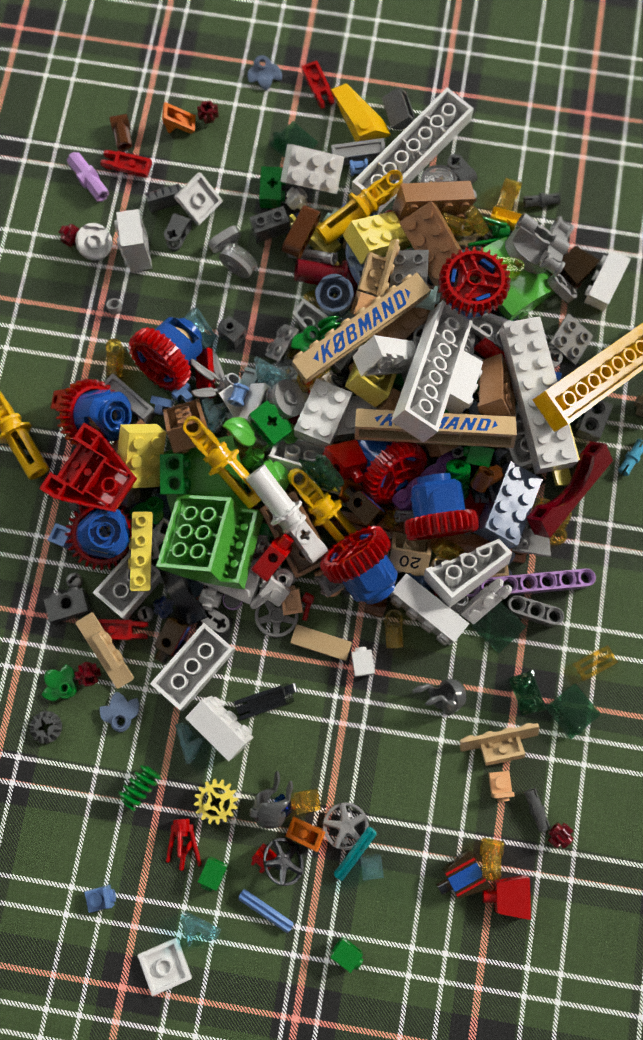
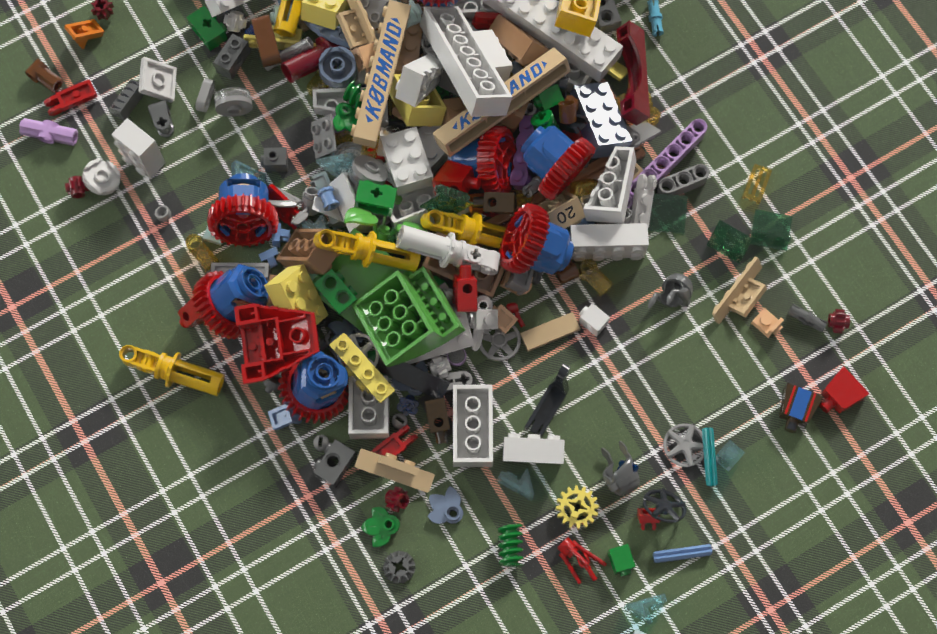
camera: 40 degrees left, 5 degrees down
green plate [129,496,164,525] -> none
orange slope [286,817,325,852] -> none
clear yellow brick [291,788,321,814] -> none
green brick [330,936,364,973] -> none
clear yellow piece [480,837,504,881] -> none

